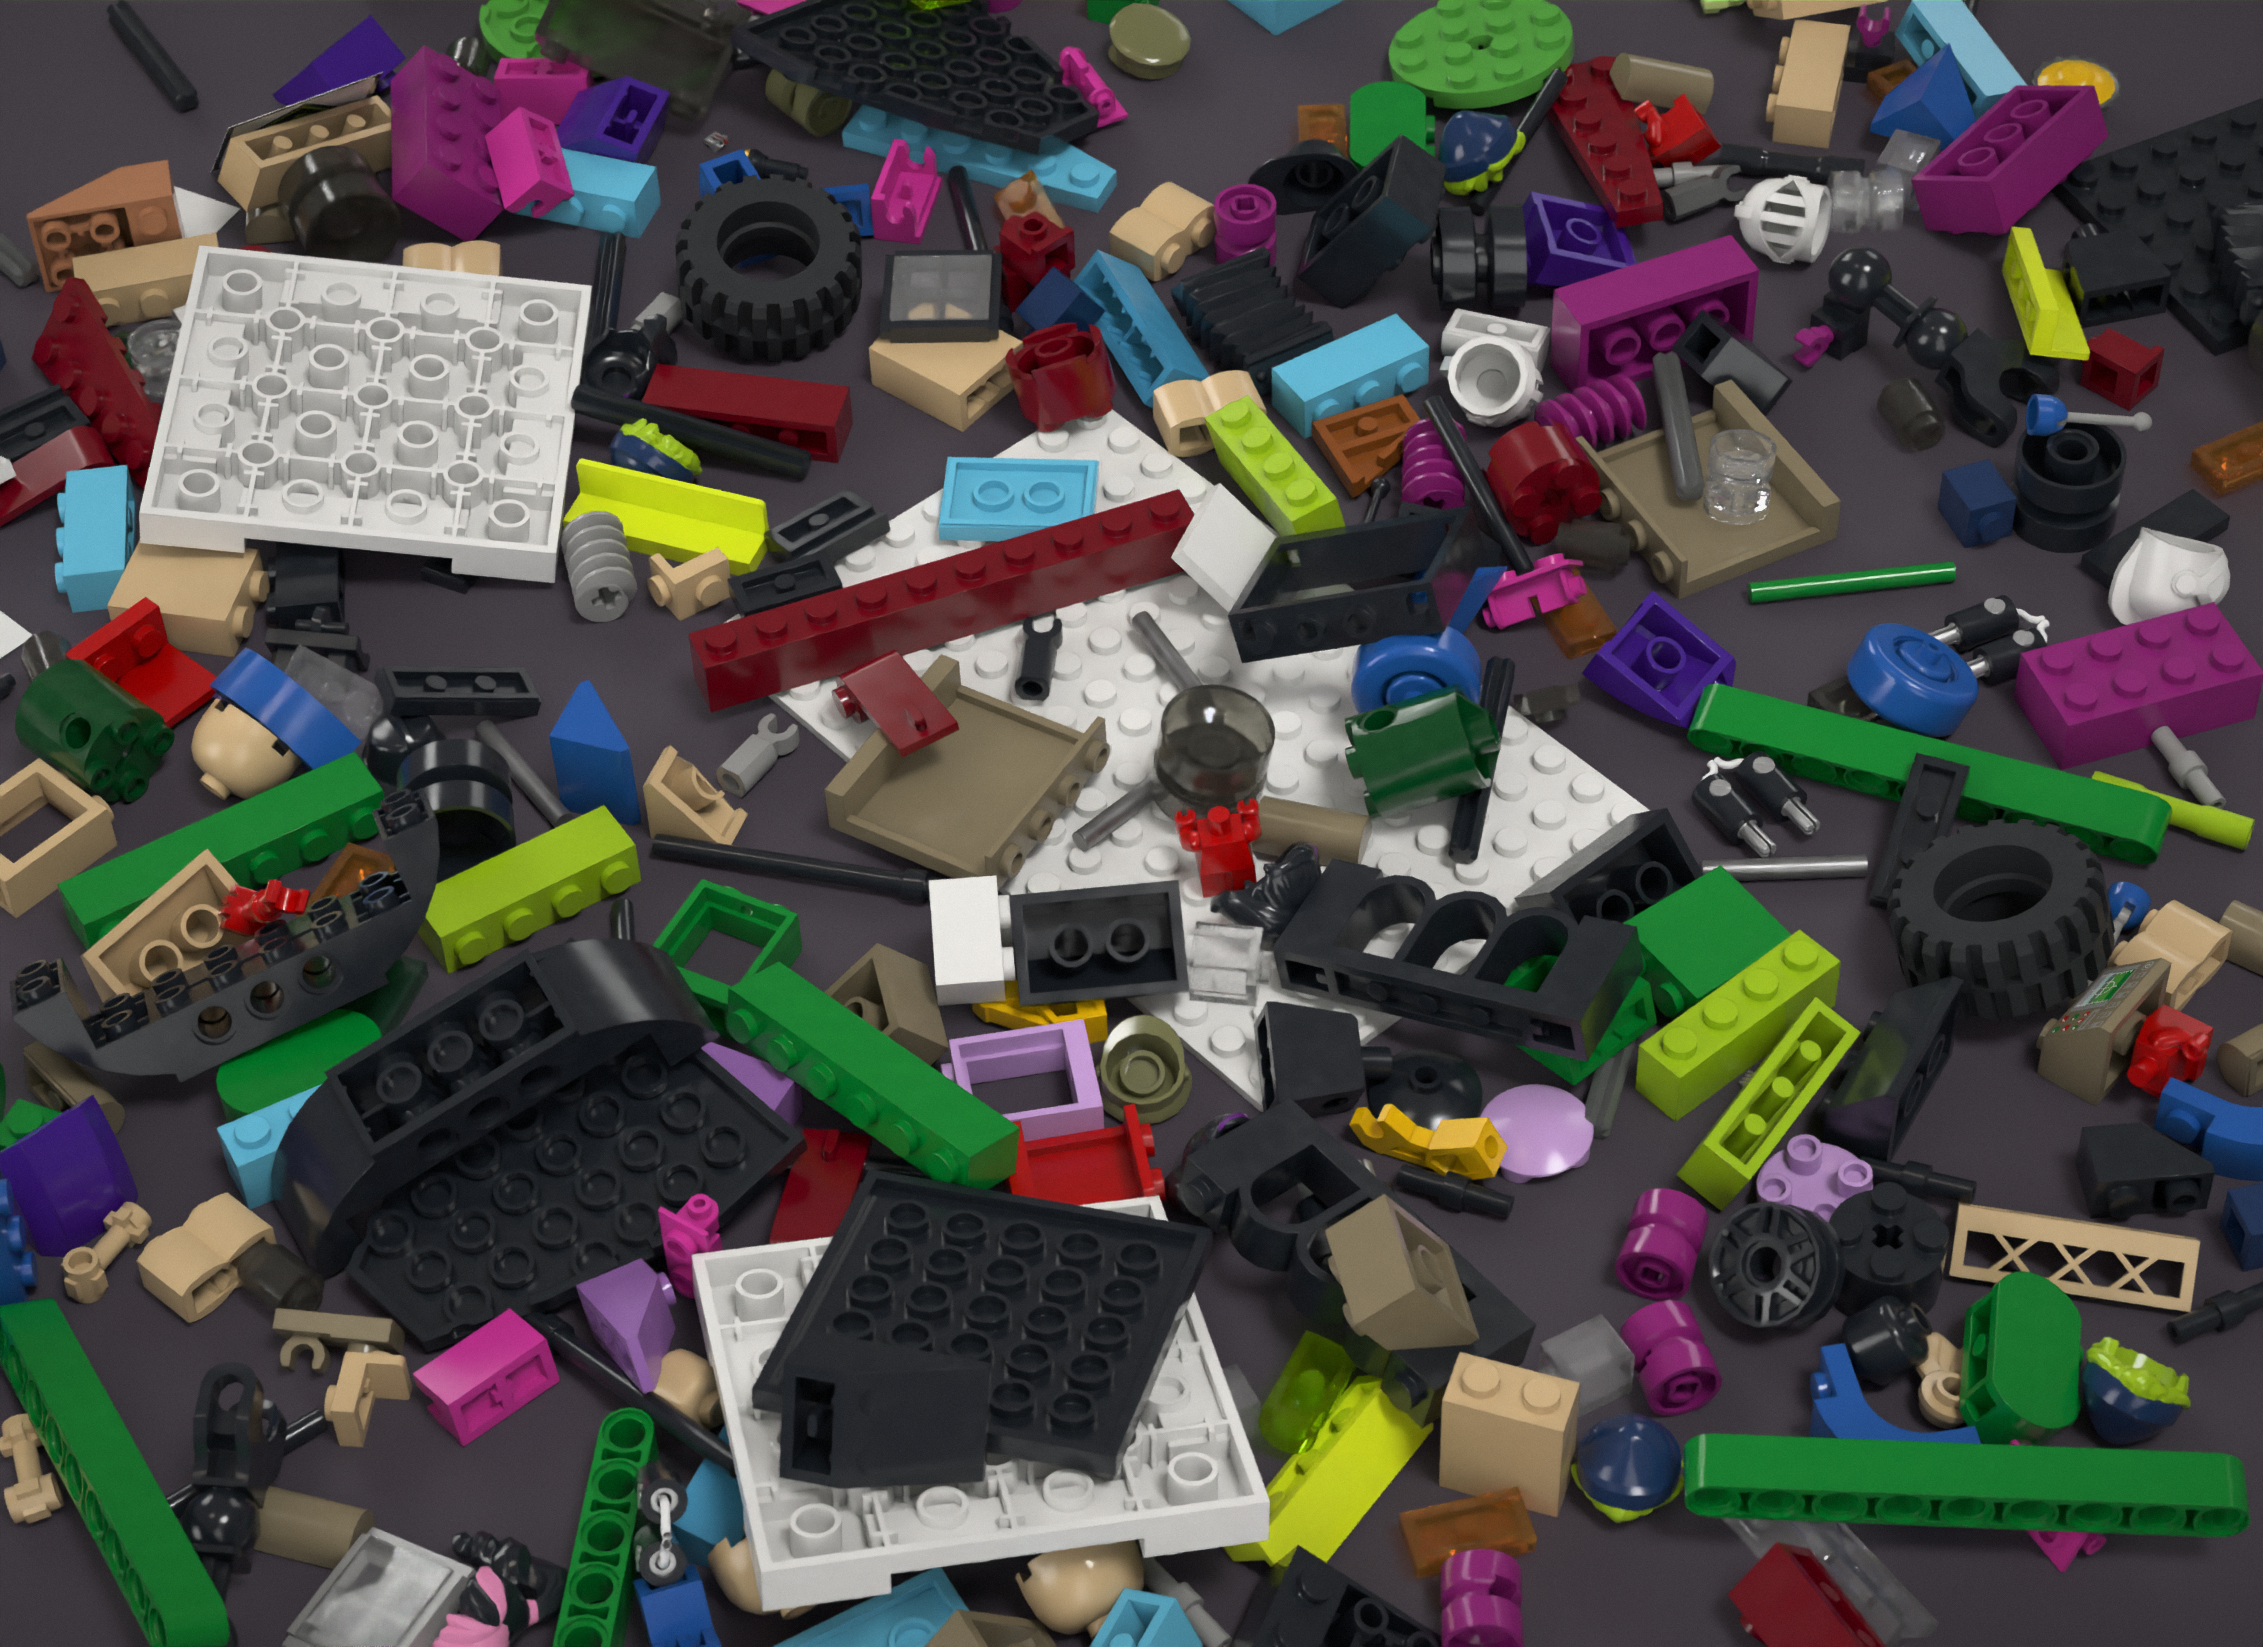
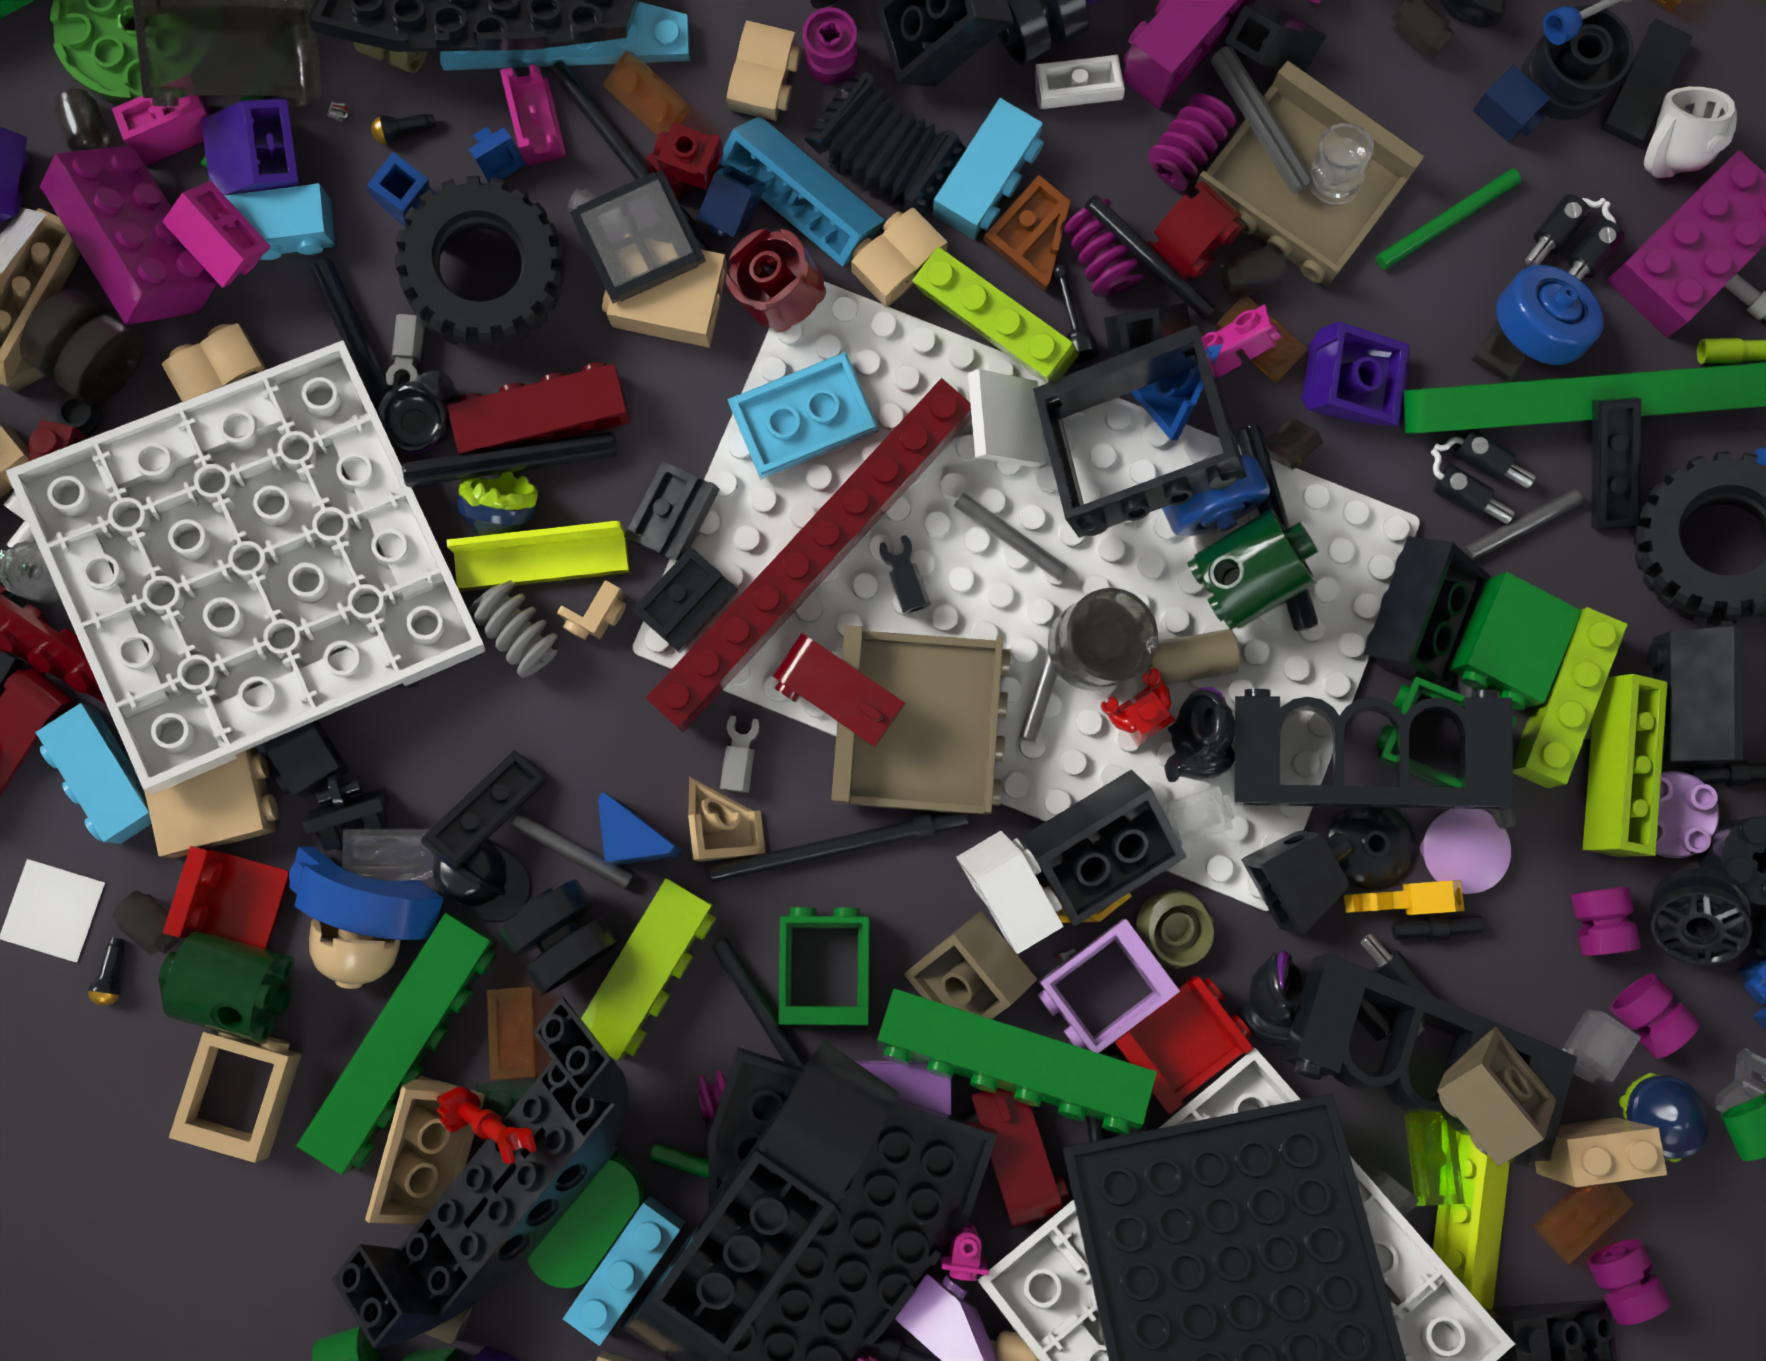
camera: 30 degrees left, 35 degrees up
white helmet [1439,335,1544,428] -> none

